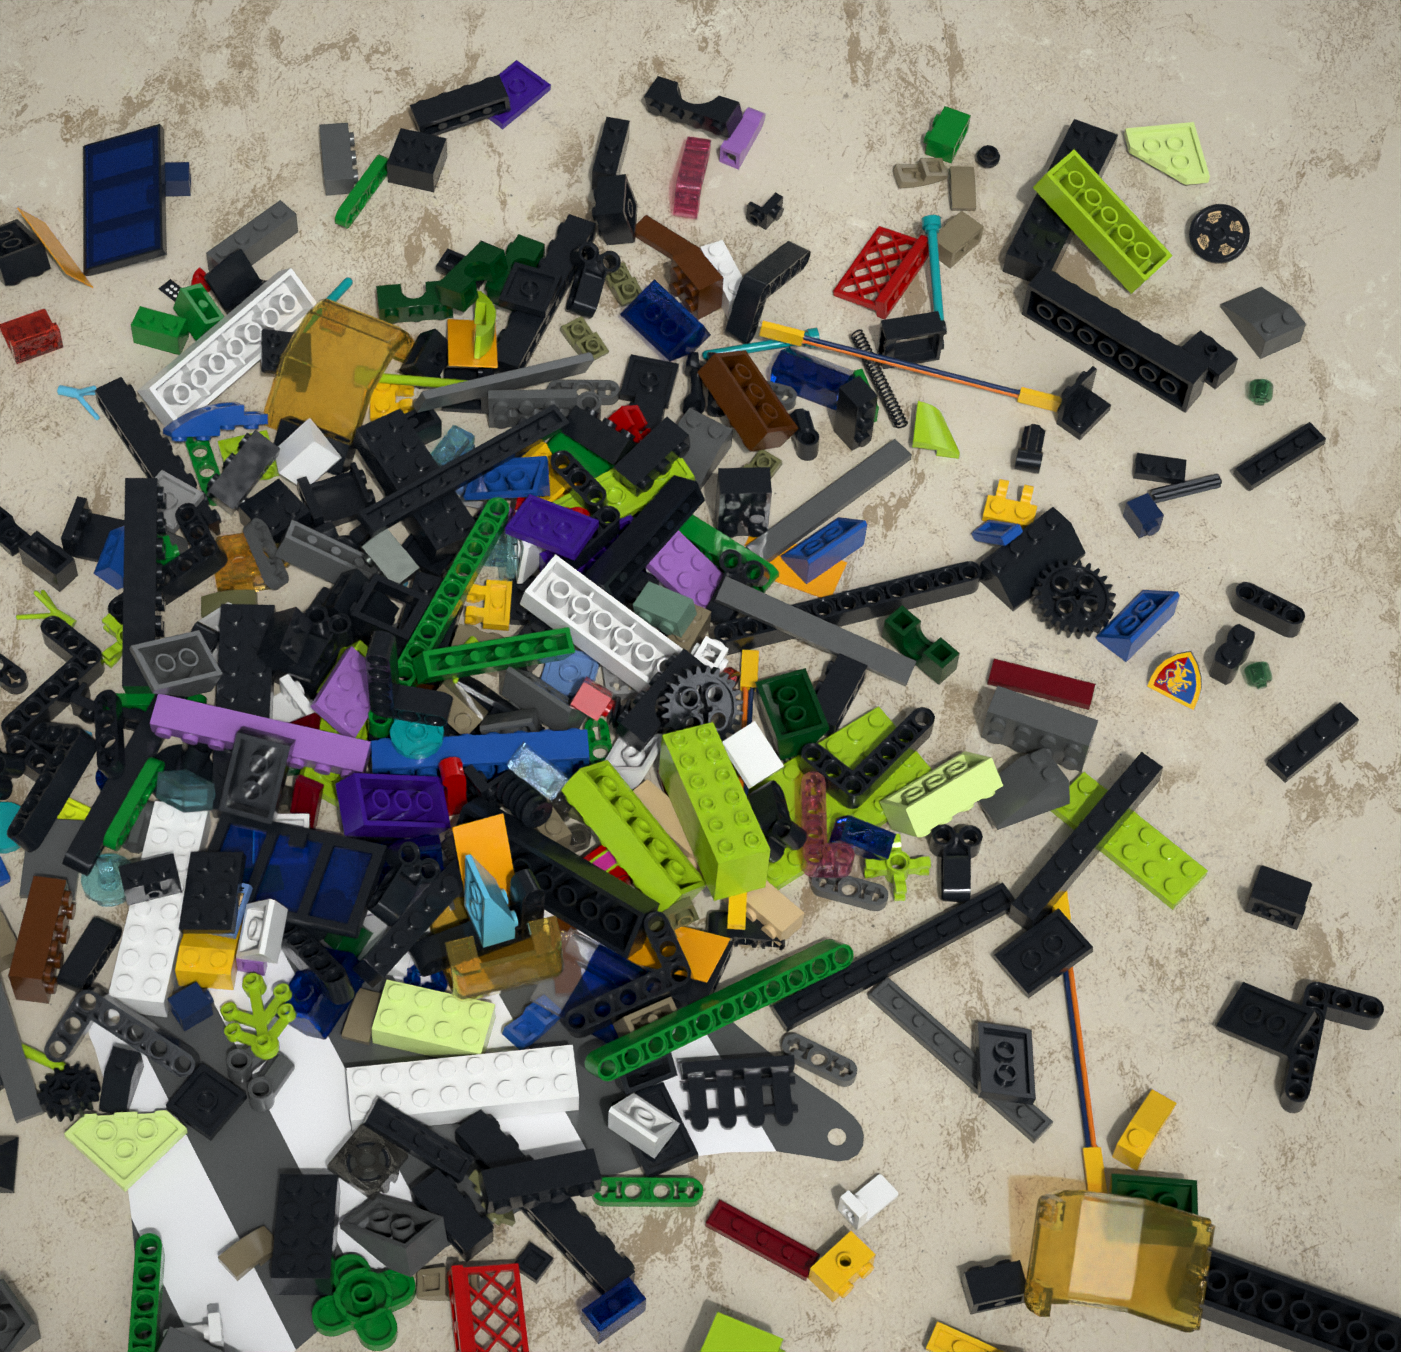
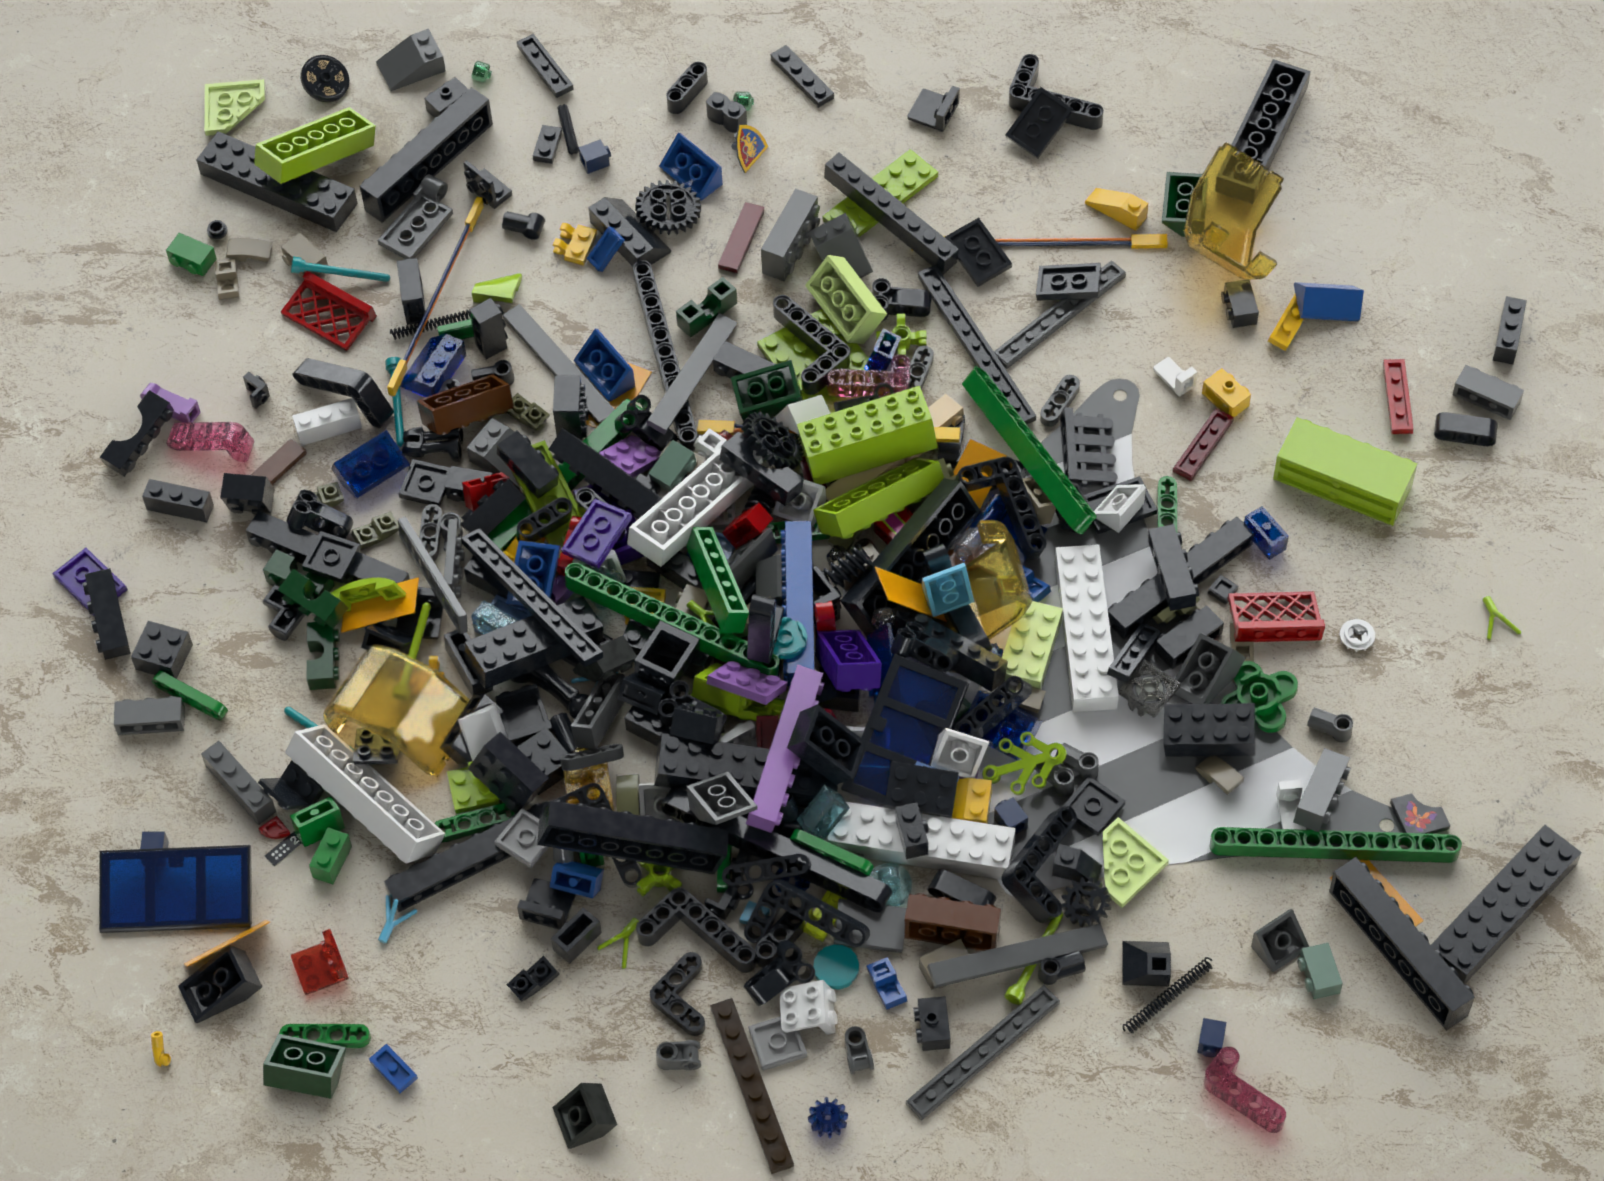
camera: 80 degrees left, 0 degrees up
blue slope [163,402,268,441] -> none
clear light blue brick [507,741,569,801] -> none
reddish brown brick [669,245,724,320] -> none
none -> dark grey hinge [377,174,453,259]

